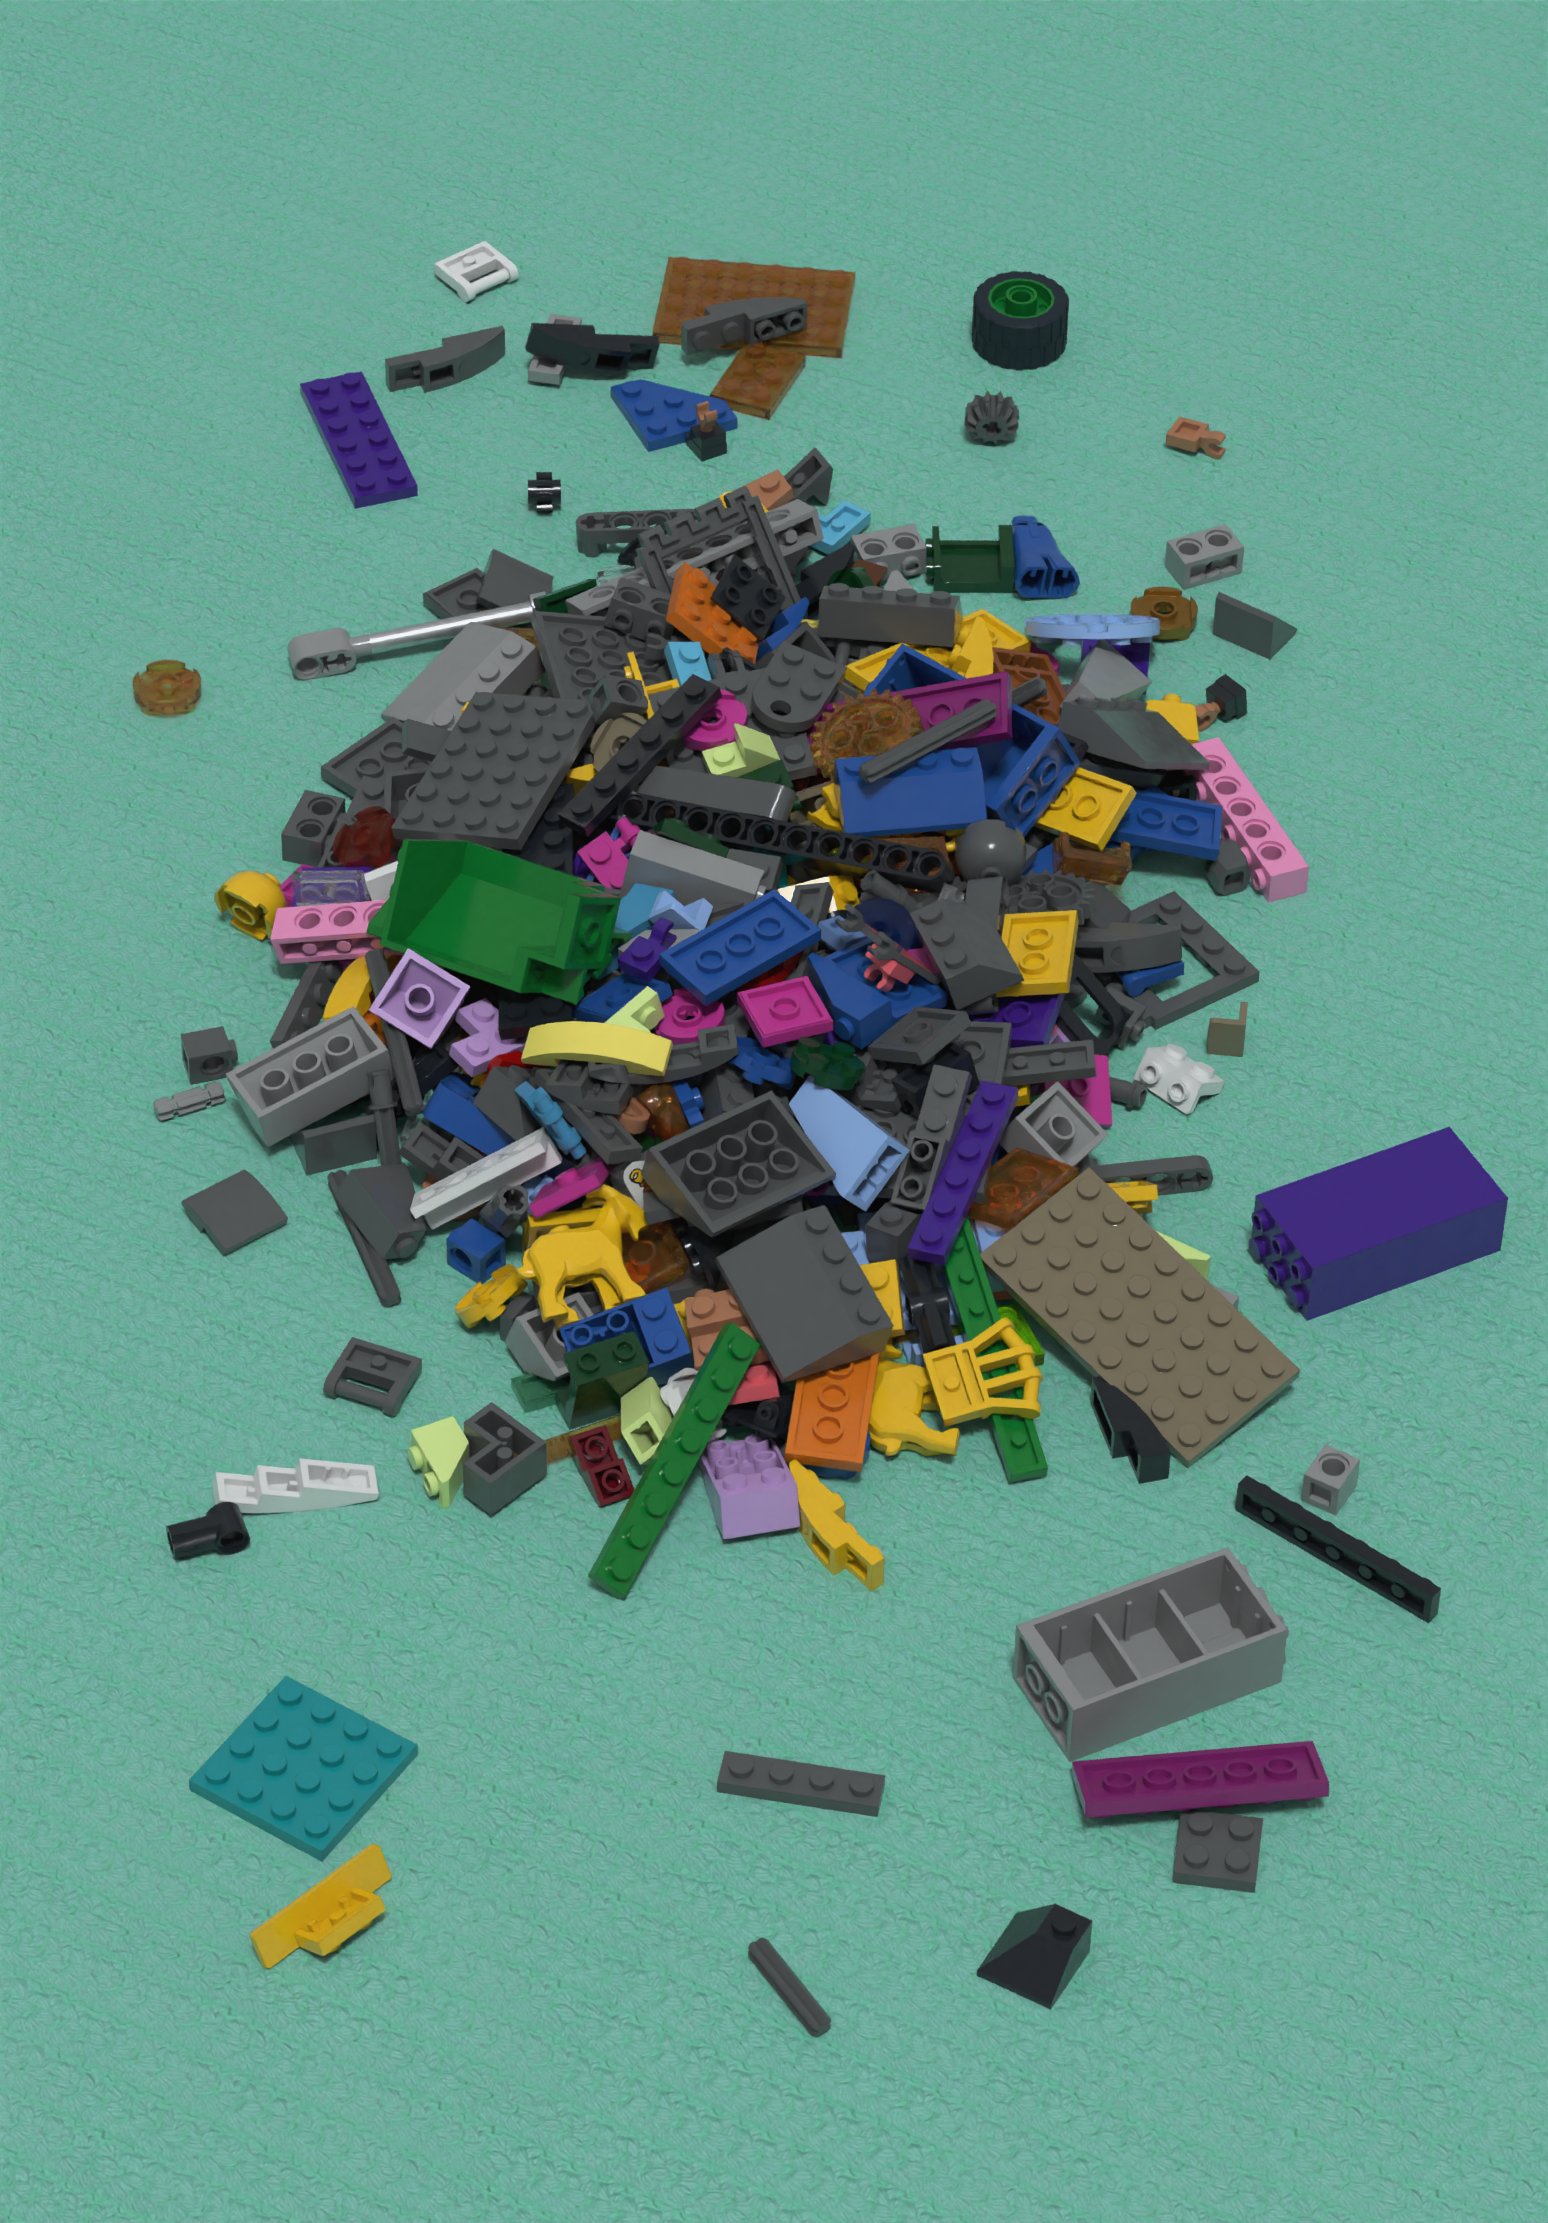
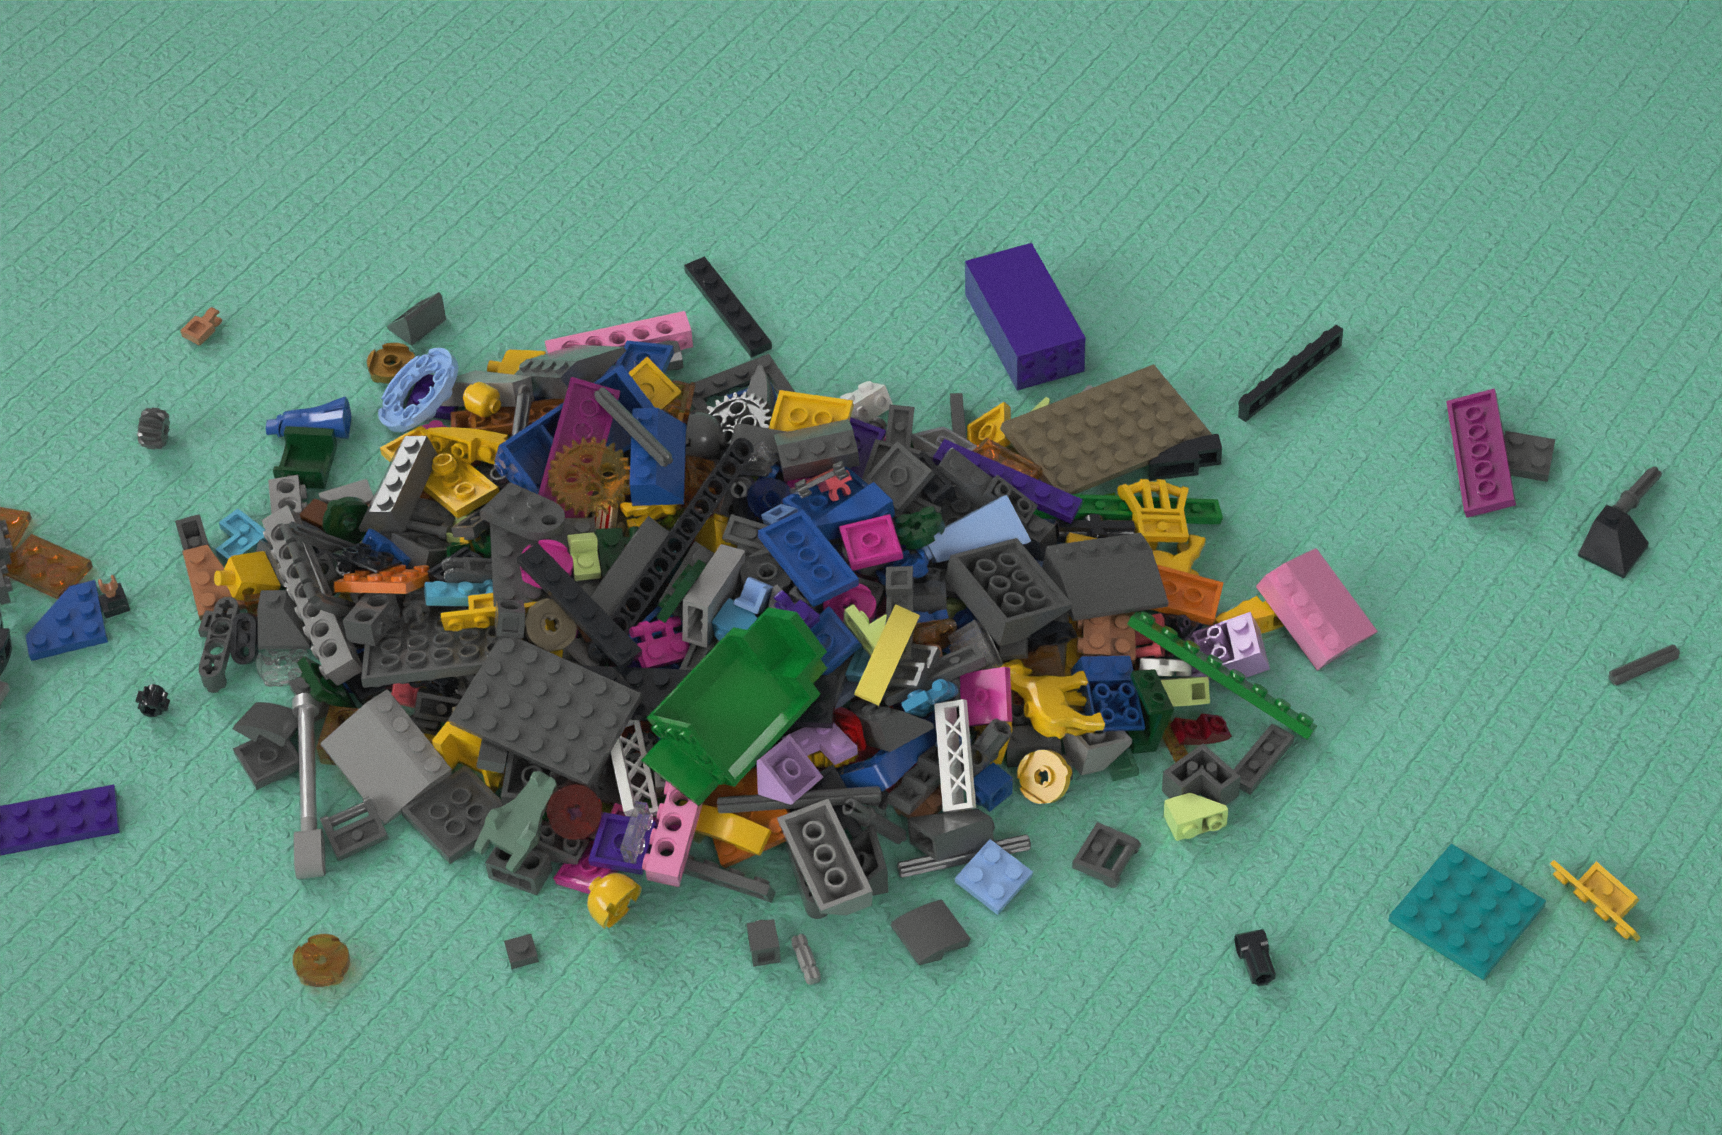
camera: 80 degrees left, 5 degrees up
white slope [212,1458,379,1513] -> none
dark grey plate [717,1751,885,1817] -> none
black wheel [972,271,1069,370] -> none
light grey container [1013,1547,1289,1762] -> none
light grey brick [1165,524,1244,590] -> none
black piece [1195,674,1247,731] -> none
dark tan panel [1207,1002,1248,1057] -> none
light grey brick [1301,1445,1360,1515] -> none
none -> dark grey plate [320,796,389,861]
none -> yellow plate [432,453,457,476]
none -> yellow head [463,382,501,418]
none -> sand green animal [474,771,558,873]
none -> dark grey plate [504,934,539,969]
none -> black plate [684,256,772,357]
none -> light blue plate [955,839,1033,915]
none -> dark grey plate [1233,724,1295,795]
none -> bright pink slope [1256,548,1378,671]
none -> dark grey axle [1612,466,1662,514]

